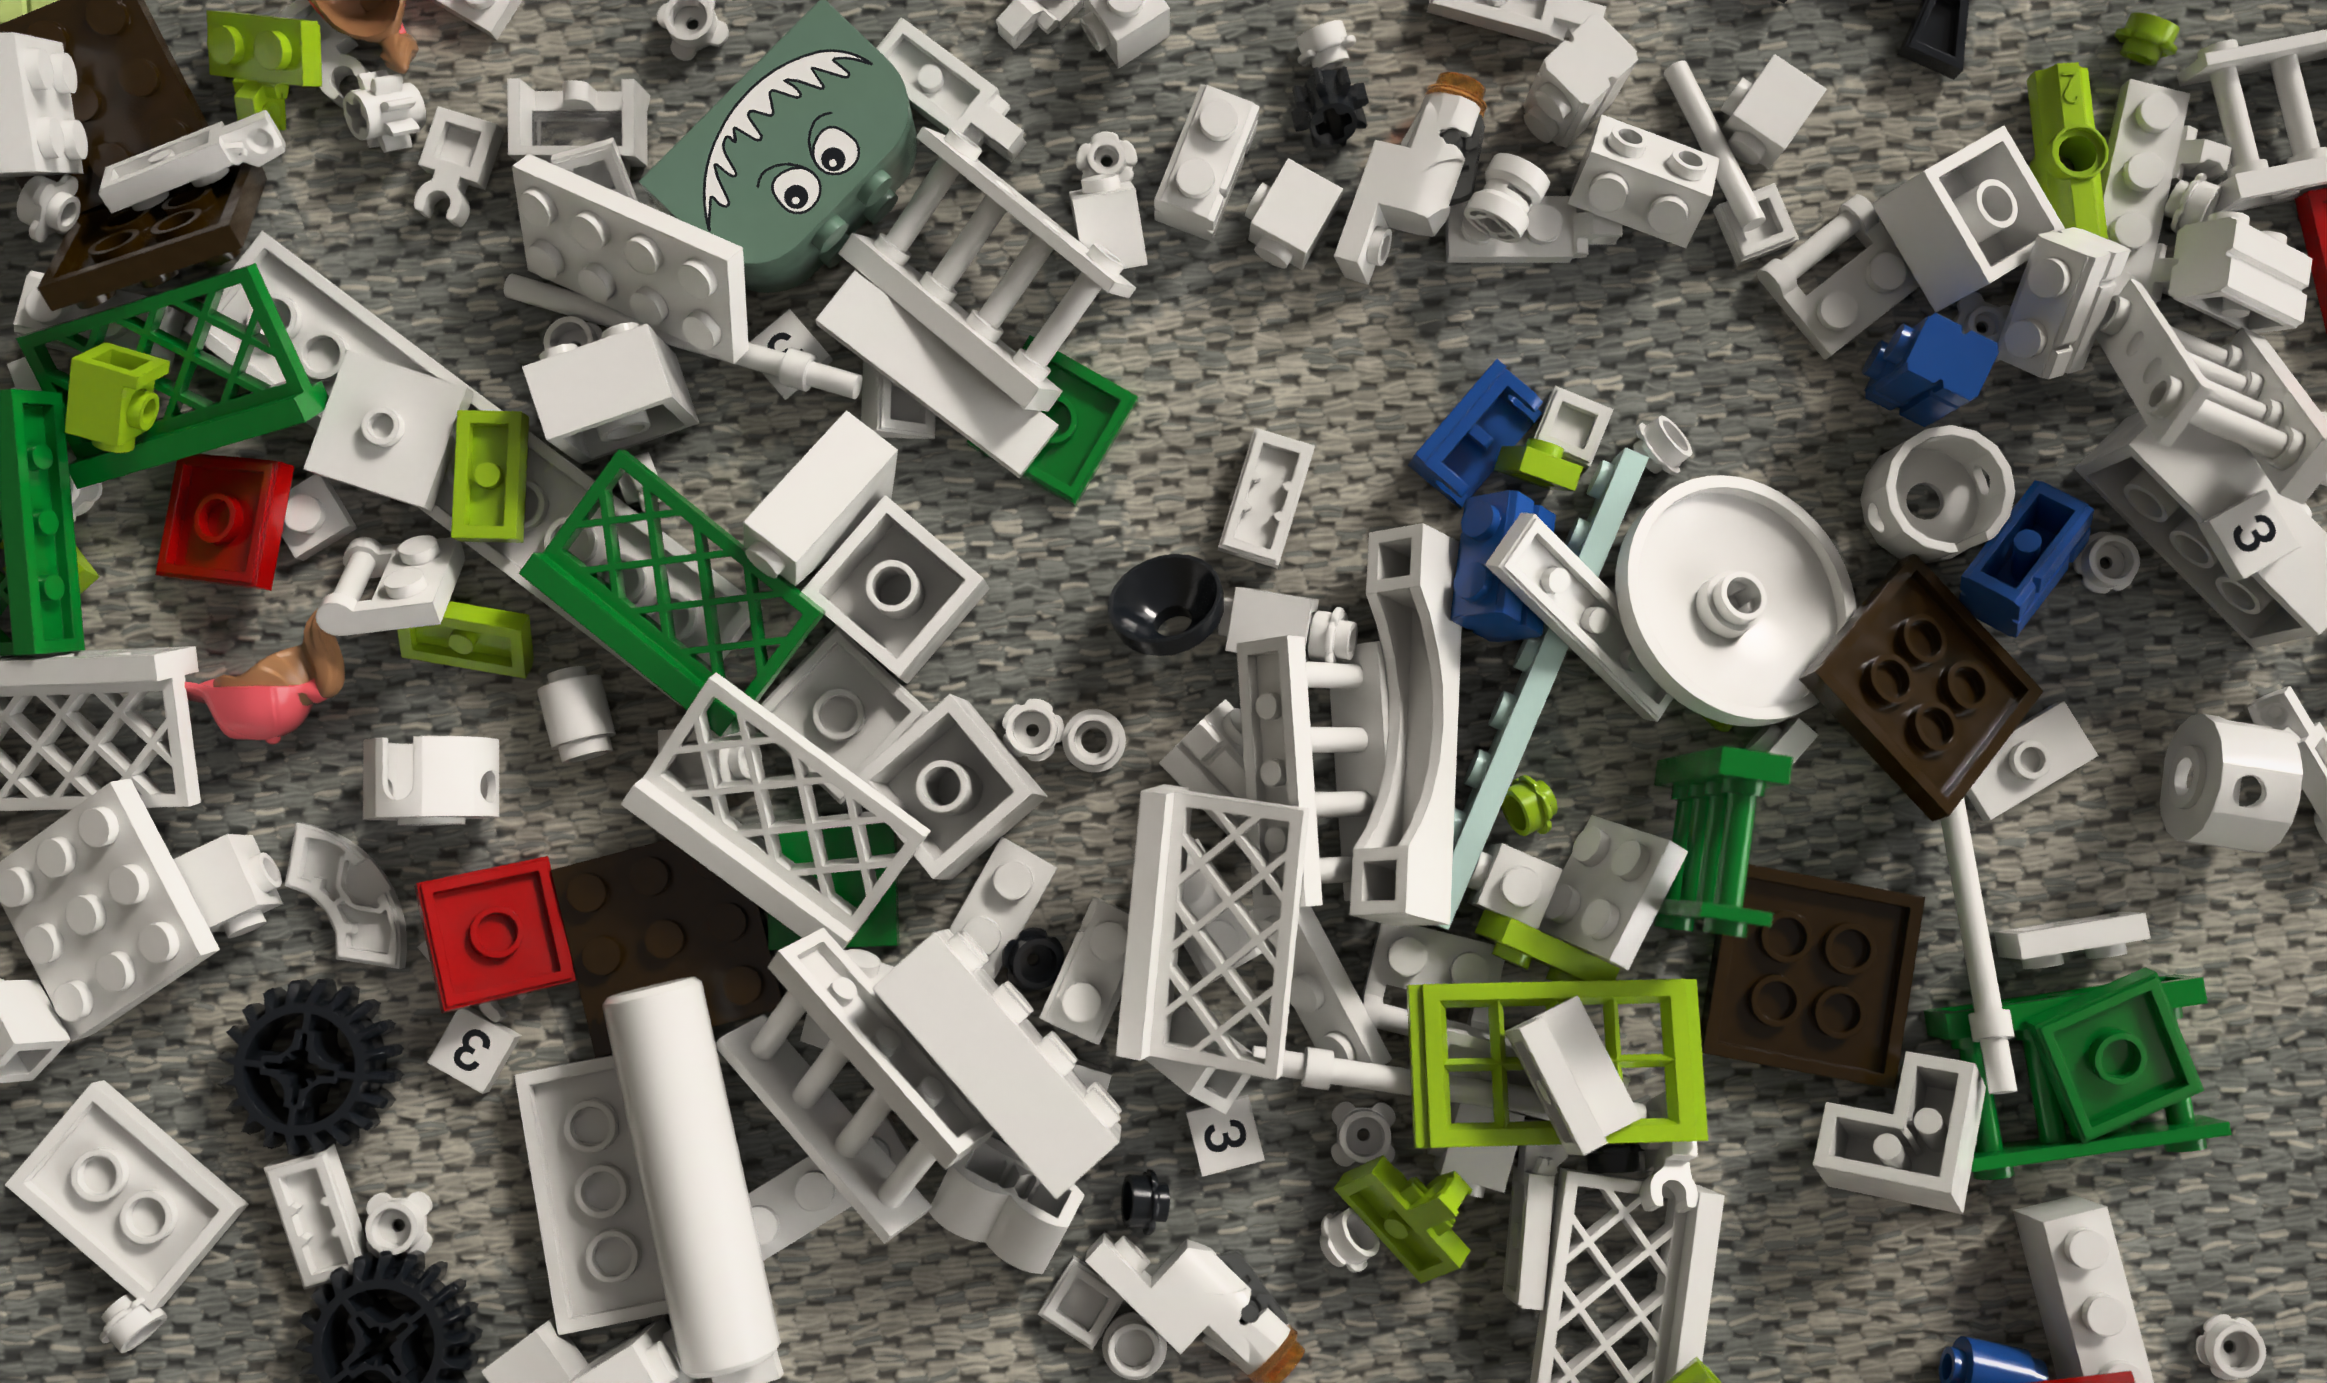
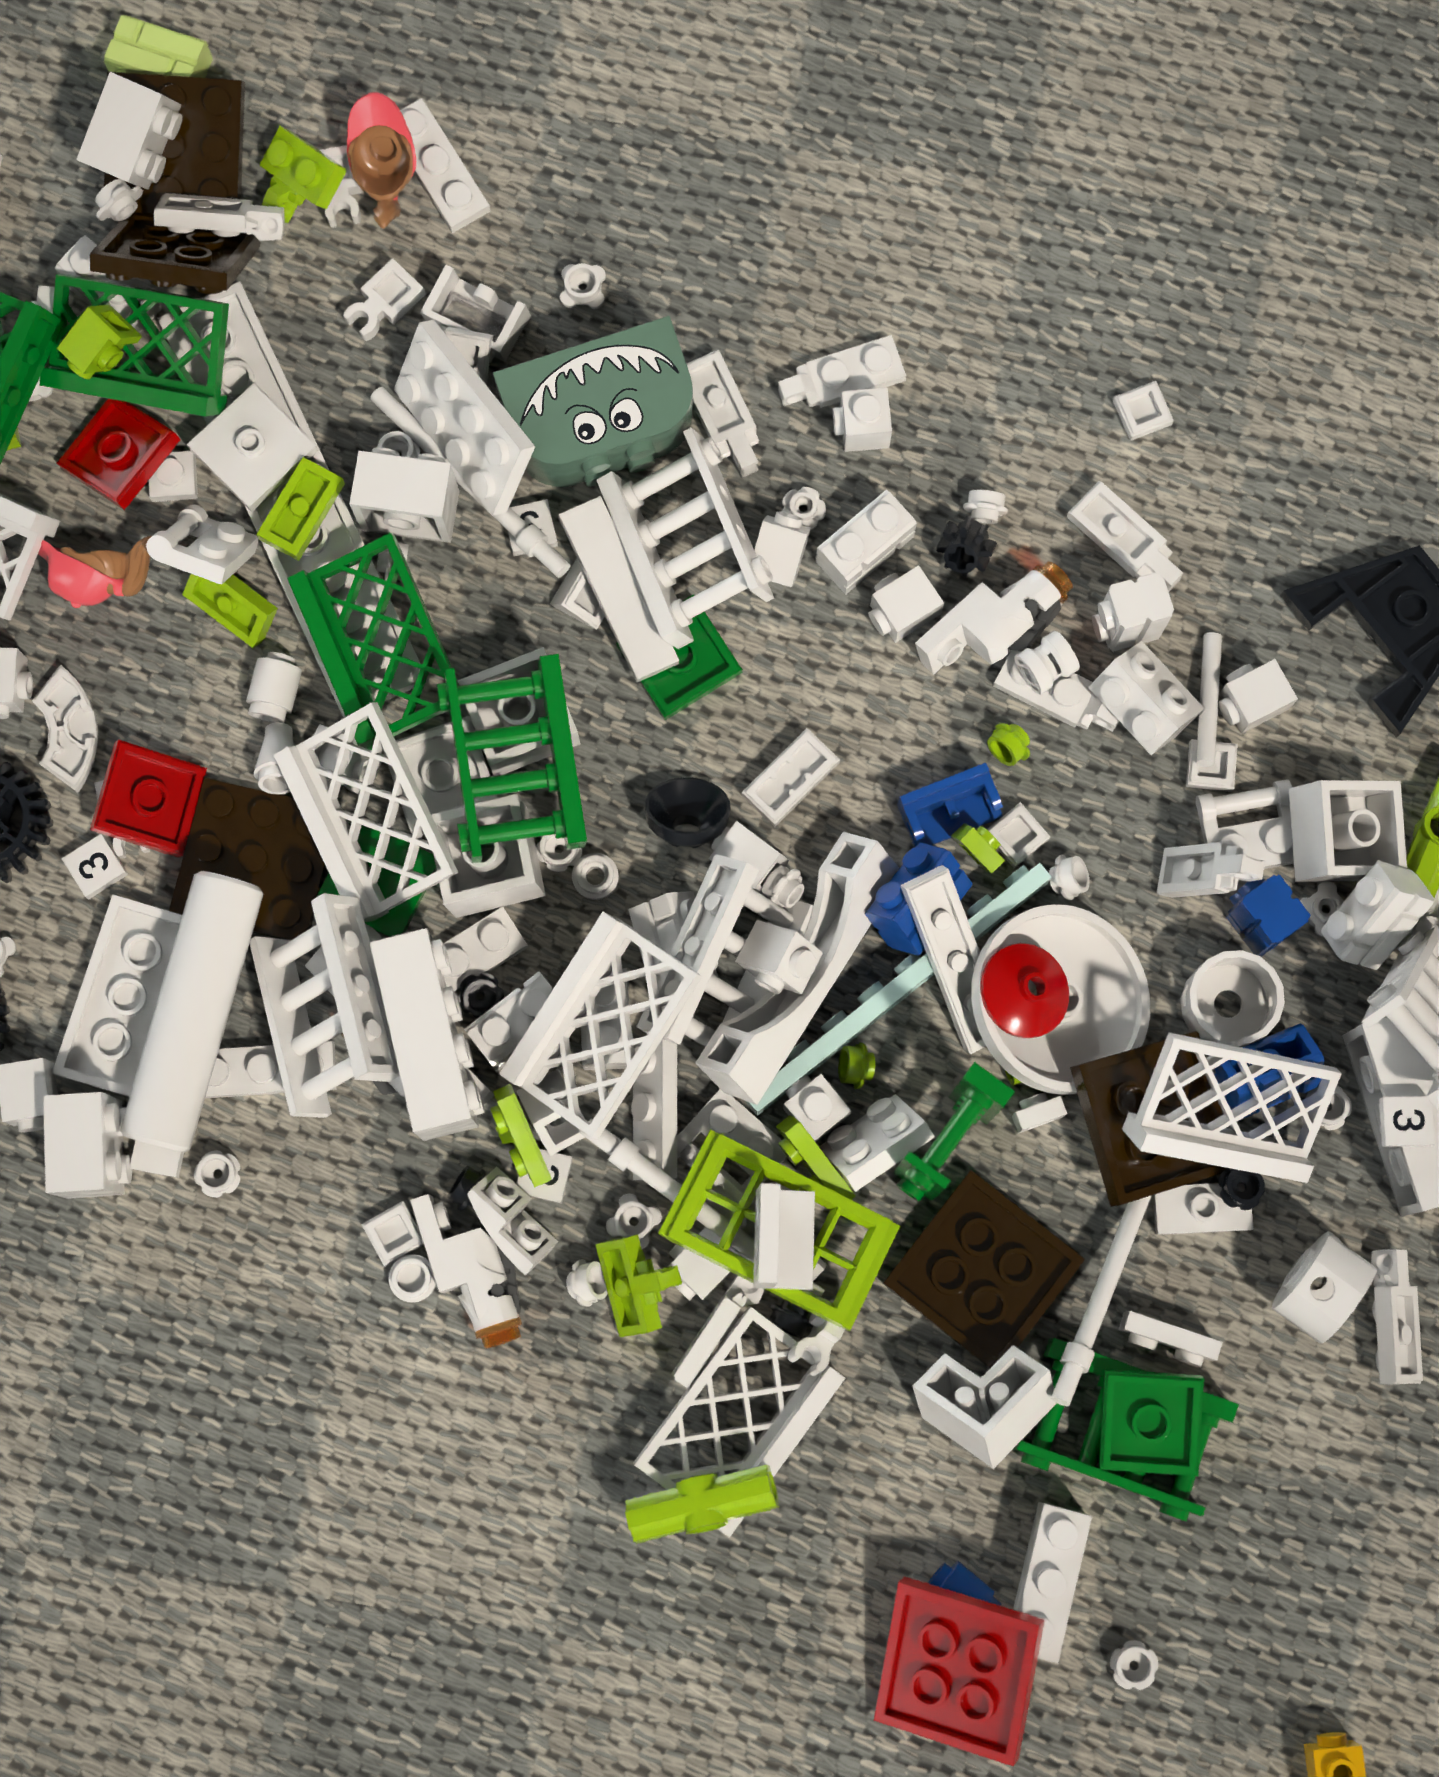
camera: 30 degrees right, 5 degrees down
white gear [343,70,426,153] -> none
white piece [363,736,499,826] -> none
white slope [743,410,898,586] -> none
white brick [928,1137,1084,1274] -> none
none -> white plate [194,1150,240,1198]
none -> white cone [254,722,294,794]
none -> green fence [437,654,587,863]
none -> white slope [467,1167,558,1275]
none -> lime hinge [490,1083,552,1188]
none -> white brick [735,920,823,994]
none -> red dish [980,943,1069,1039]
none -> lime plate [987,723,1030,766]
none -> white fence [1122,1033,1342,1183]
none -> white hinge [1157,842,1265,898]
none -> black plate [1218,1168,1265,1211]

